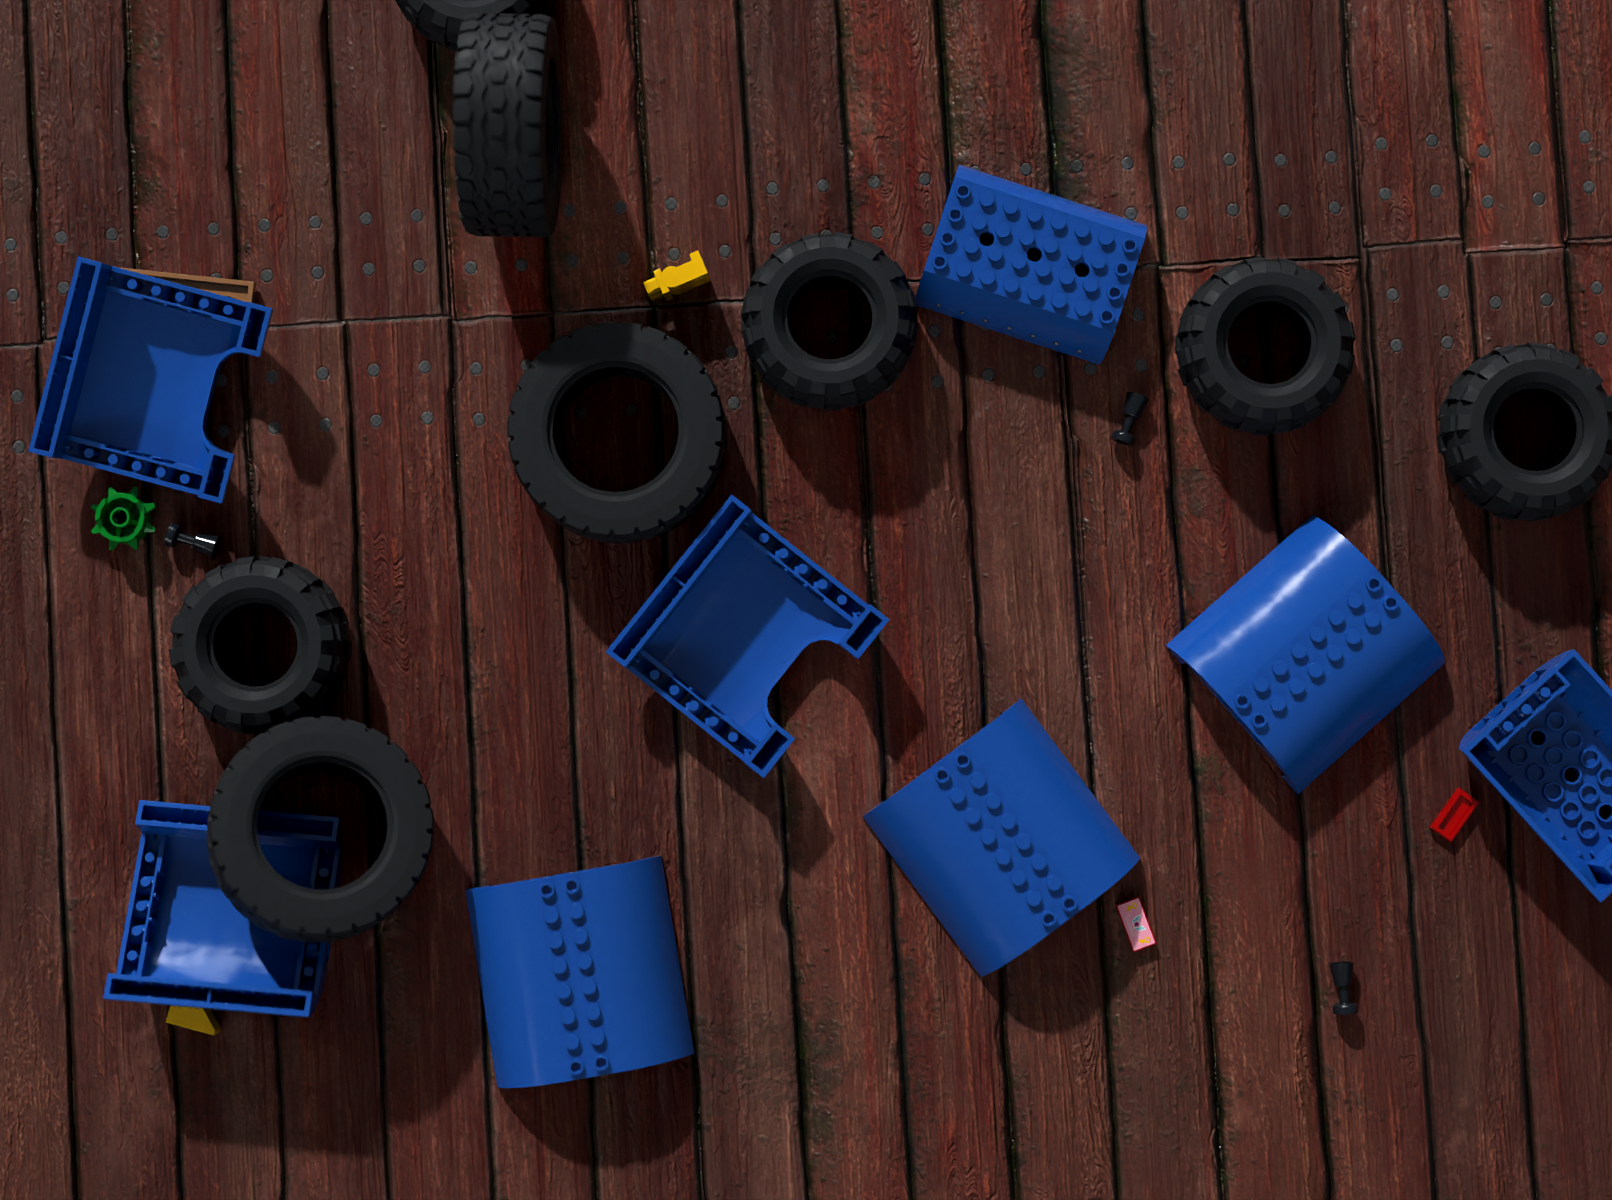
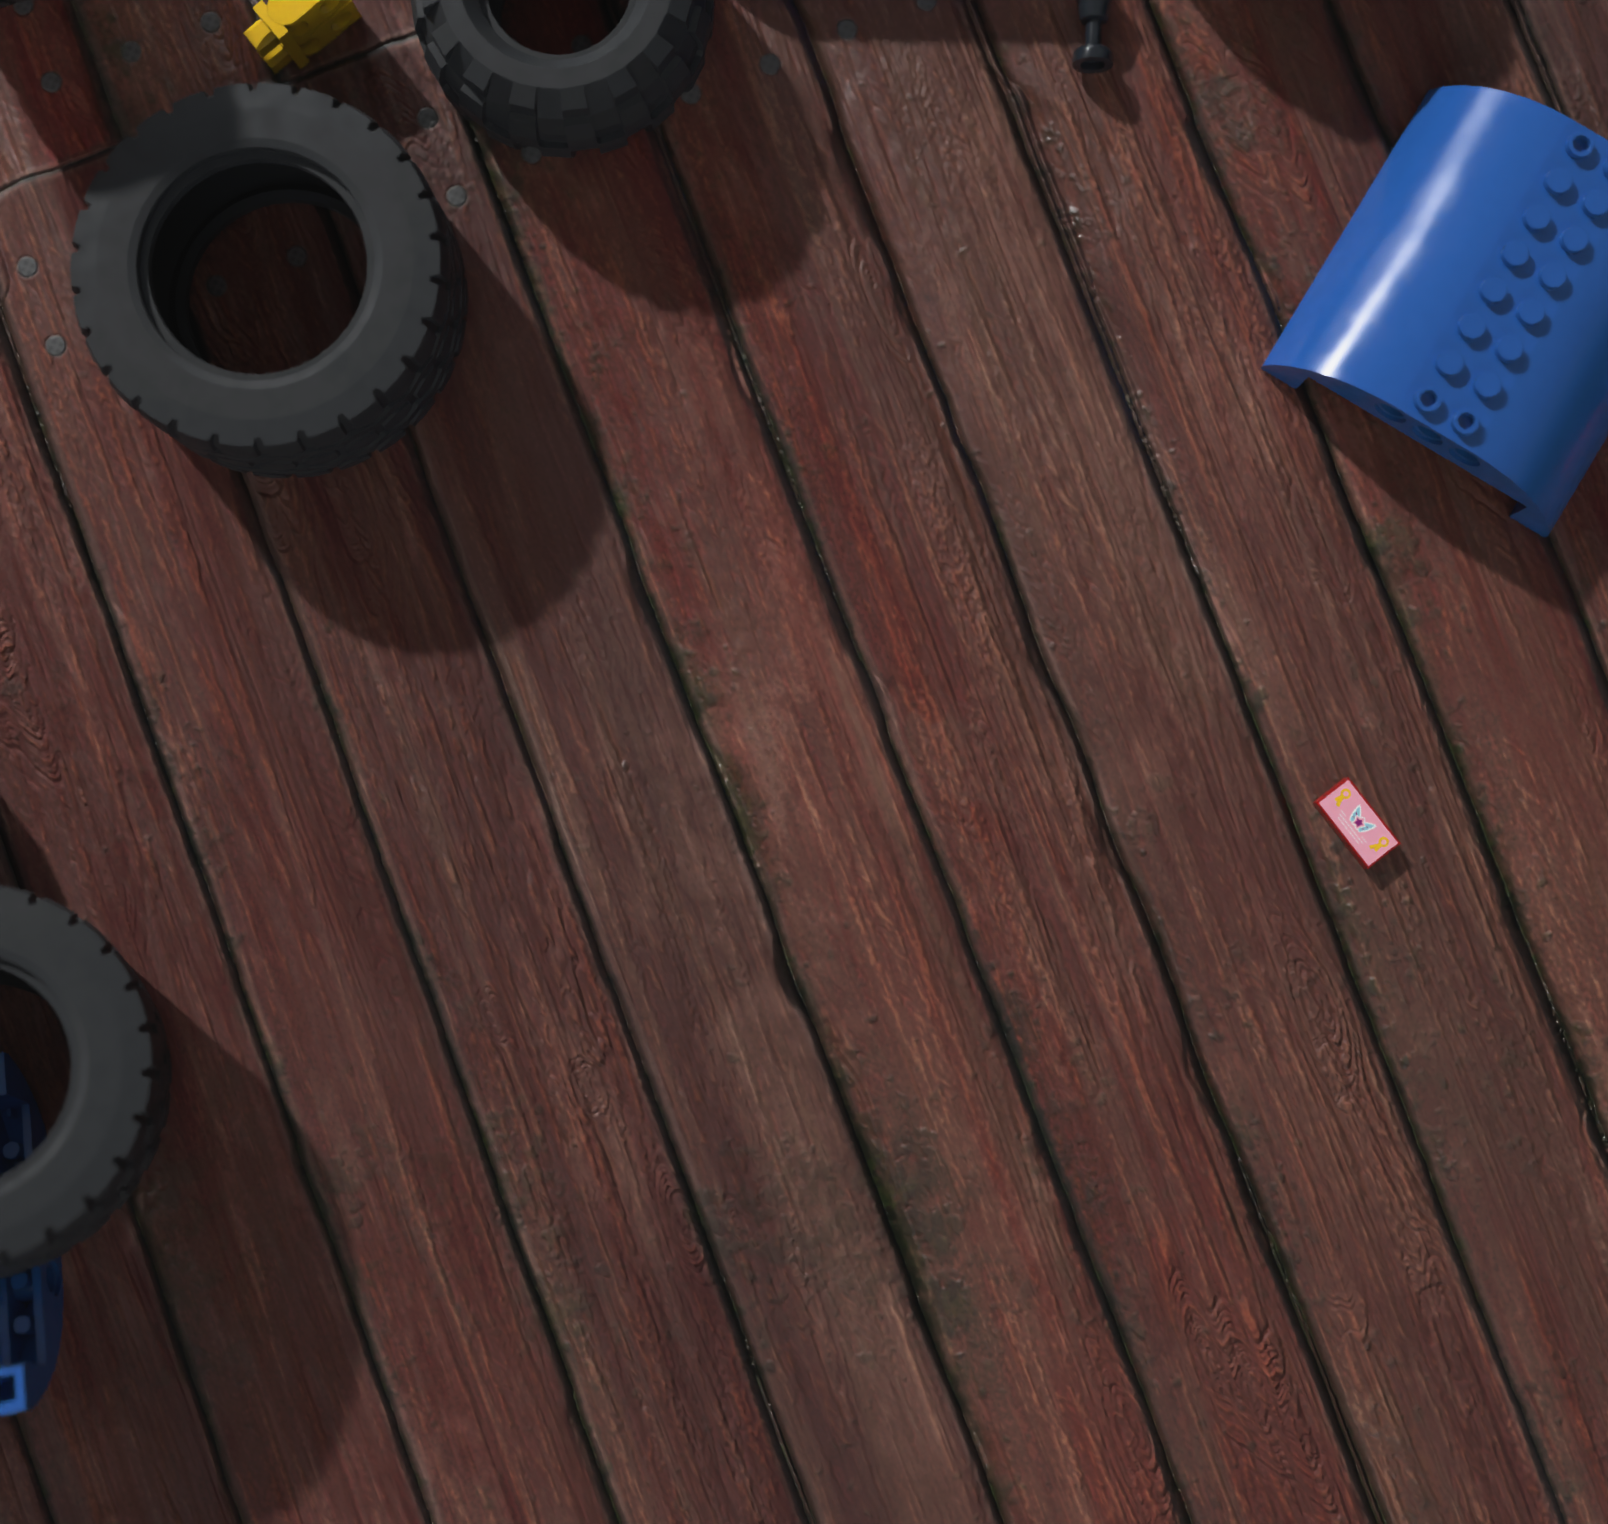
camera: 20 degrees left, 0 degrees up
blue slope [465,856,695,1088] -> none
blue slope [606,494,890,778] -> none
blue slope [862,698,1140,977] -> none

